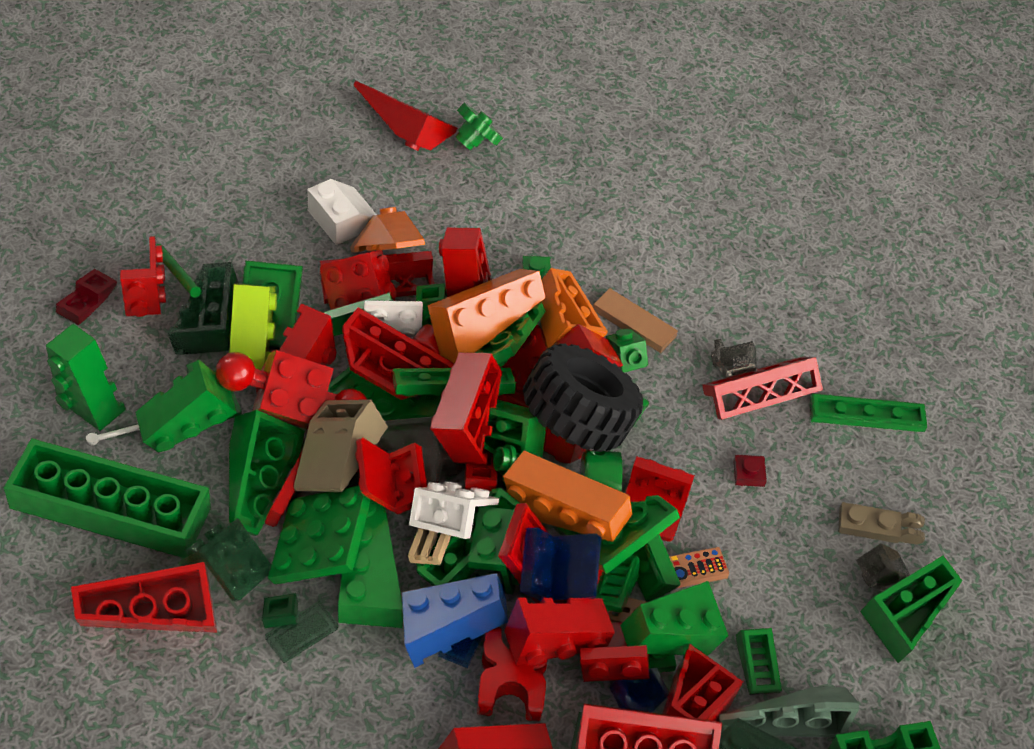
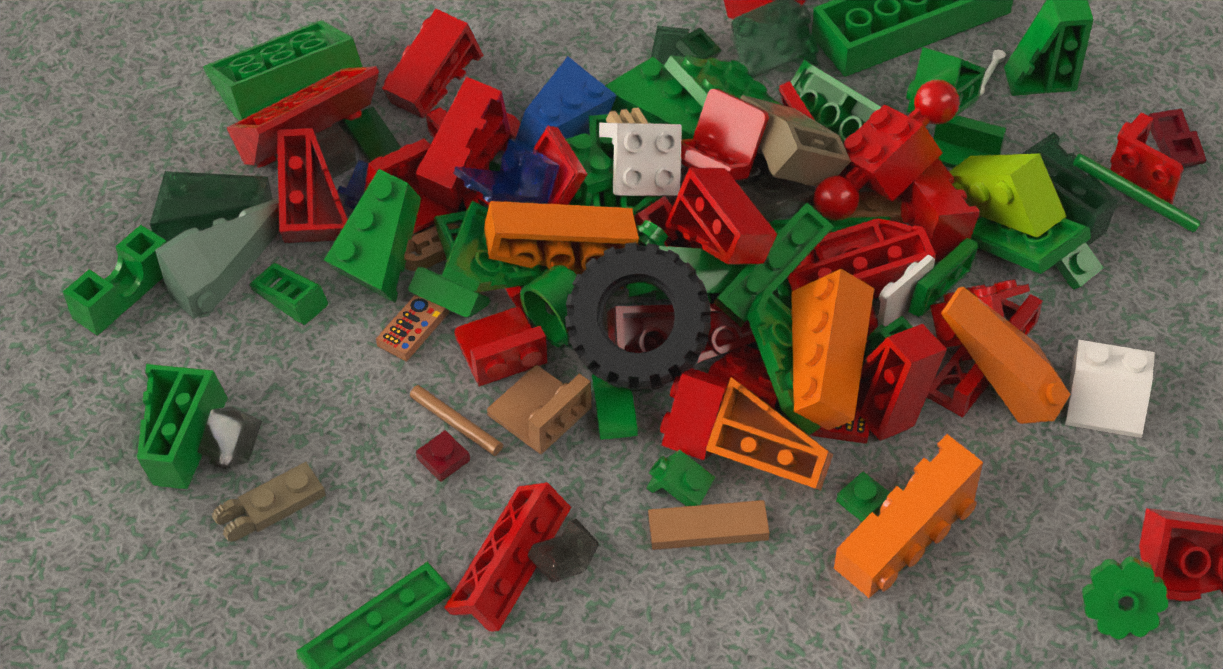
camera: 145 degrees right, 0 degrees up
none -> medium nougat bar [410,385,503,456]
none -> medium nougat bracket [487,365,592,454]
none -> orange wedge [834,434,983,598]

